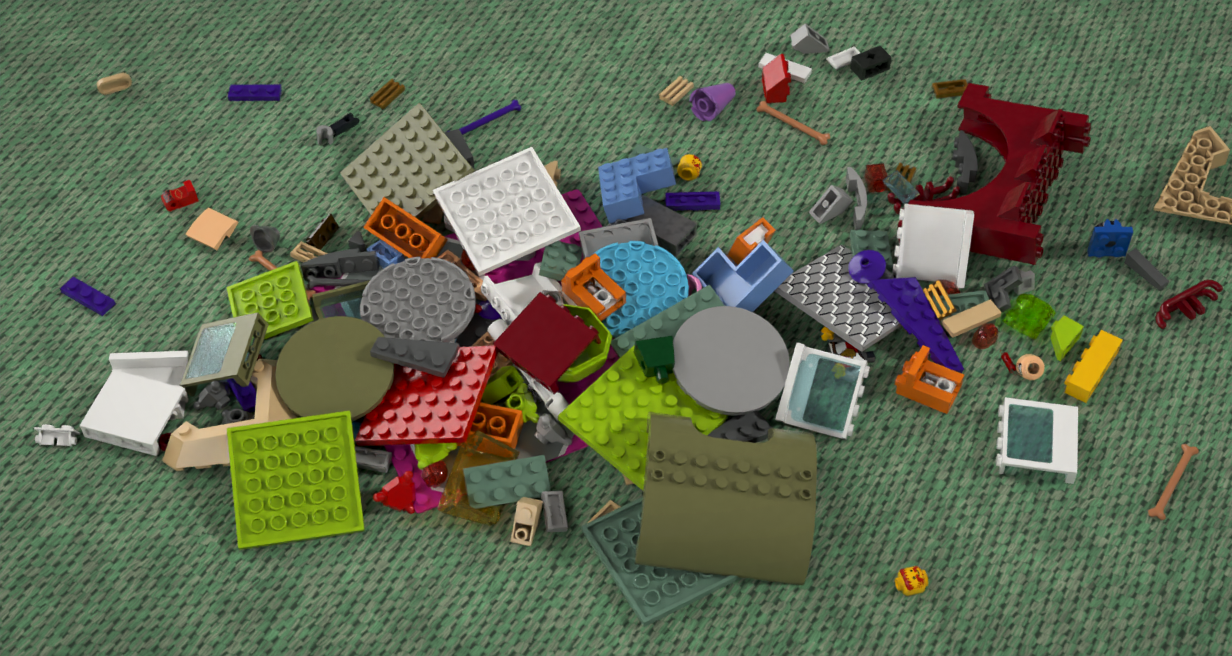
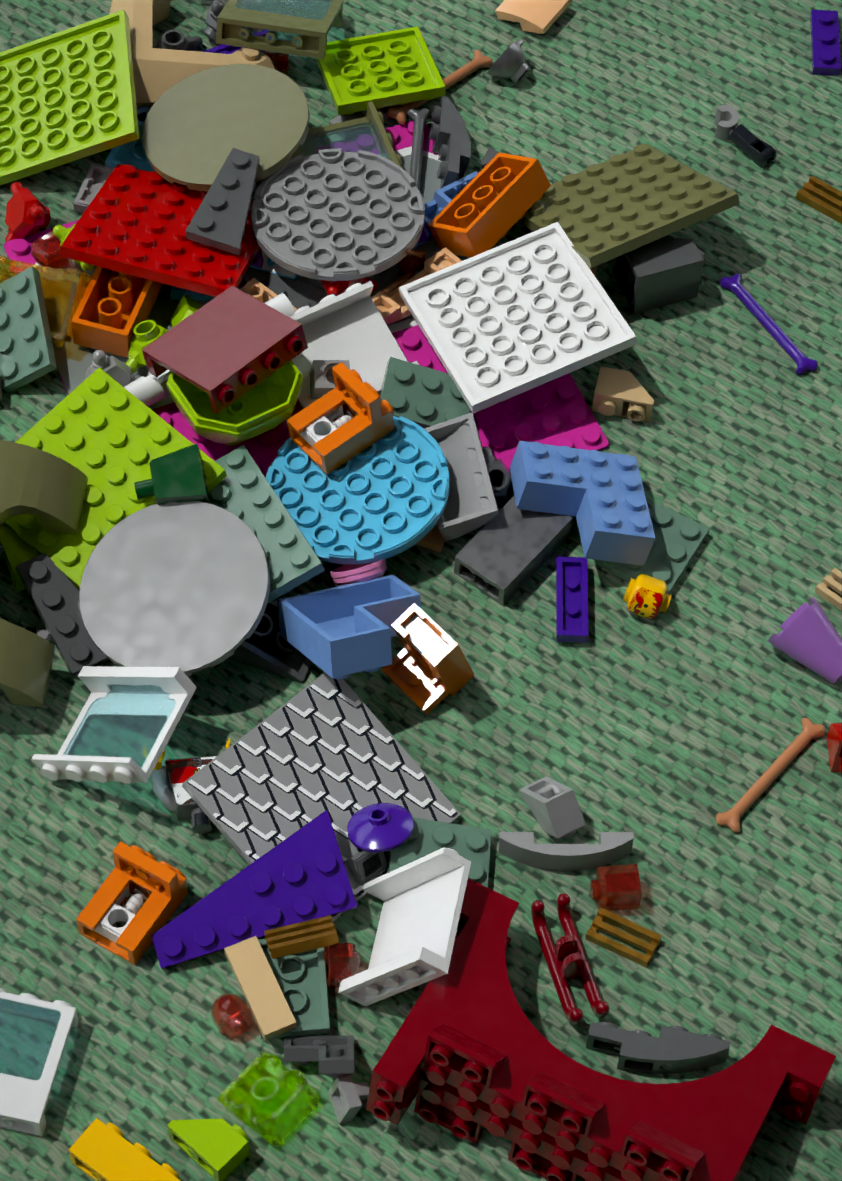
camera: 90 degrees right, 5 degrees up
tan tile [290,241,328,262] -> none
dark brown hinge [306,213,339,250] -> none
clear light blue slope [883,170,920,204] -> none
red piece [1000,350,1017,375] -> none
light nougat head [1016,354,1045,380] -> none

